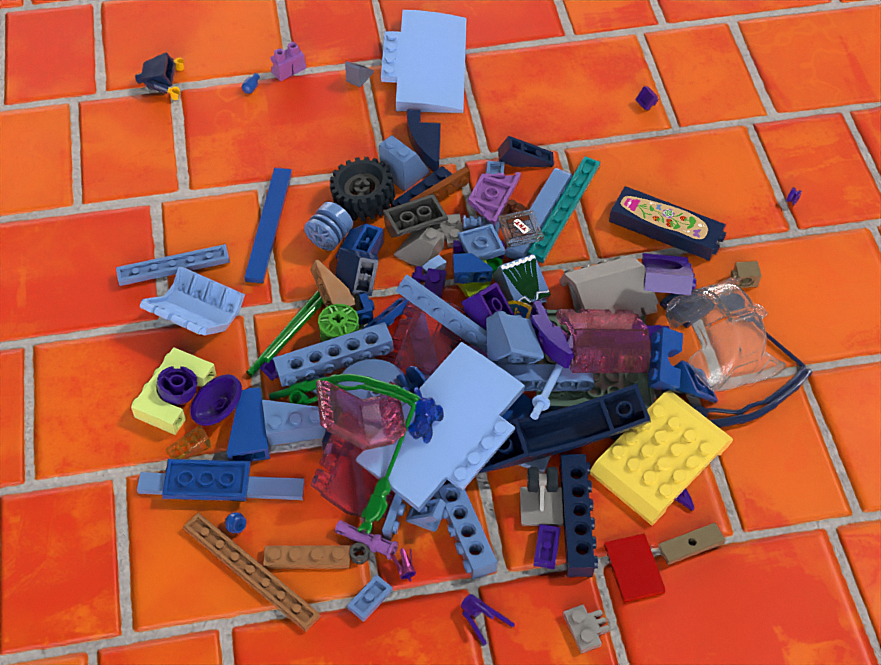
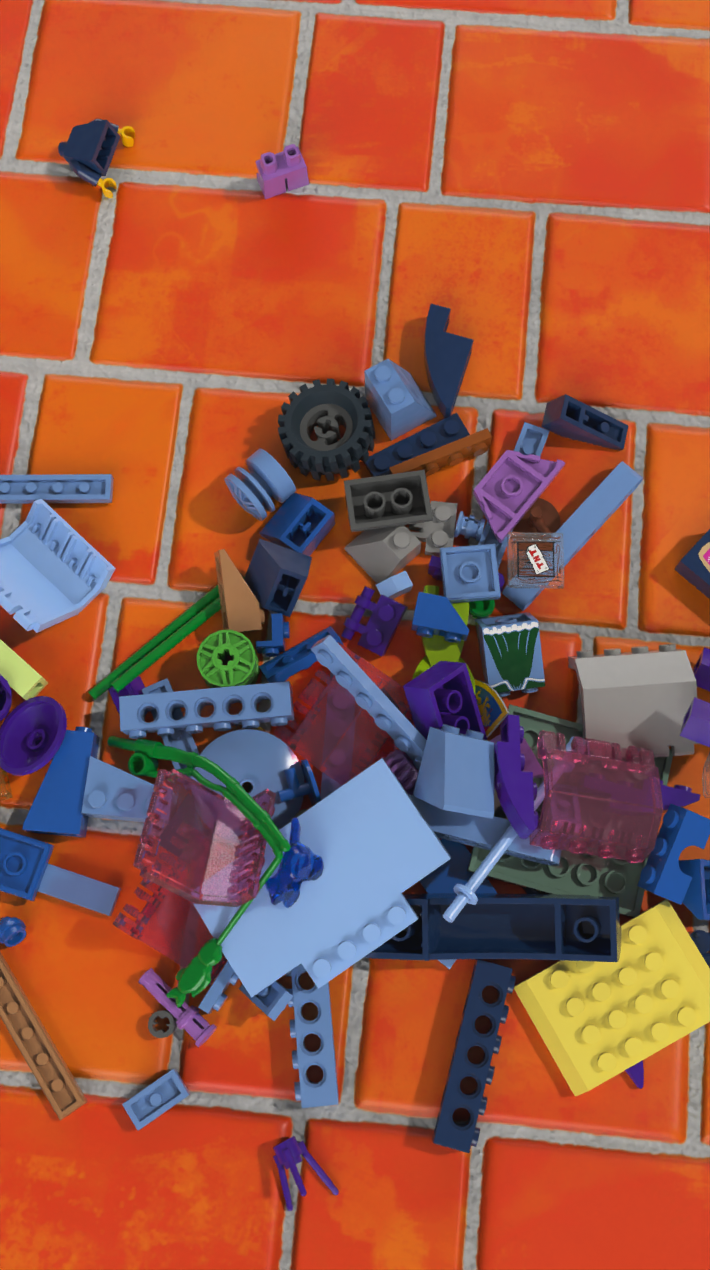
camera: 20 degrees right, 20 degrees up
blue cylinder [242,73,260,94] -> none
blue tile [245,168,292,283] -> none
medium nougat plate [263,545,350,569] -> none
sand blue slope [345,61,374,87] -> none
light blue slope [381,10,466,113] -> none
flat silver piece [390,548,416,581] -> none
light grey plate [520,467,563,526] -> none
teal tile [527,156,601,263] -> none
dark purple plate [533,524,561,569] -> none
light grey hinge [563,604,611,654] -> none
red tile [604,533,666,603] -> none
dark tan tile [658,523,725,565] -> none

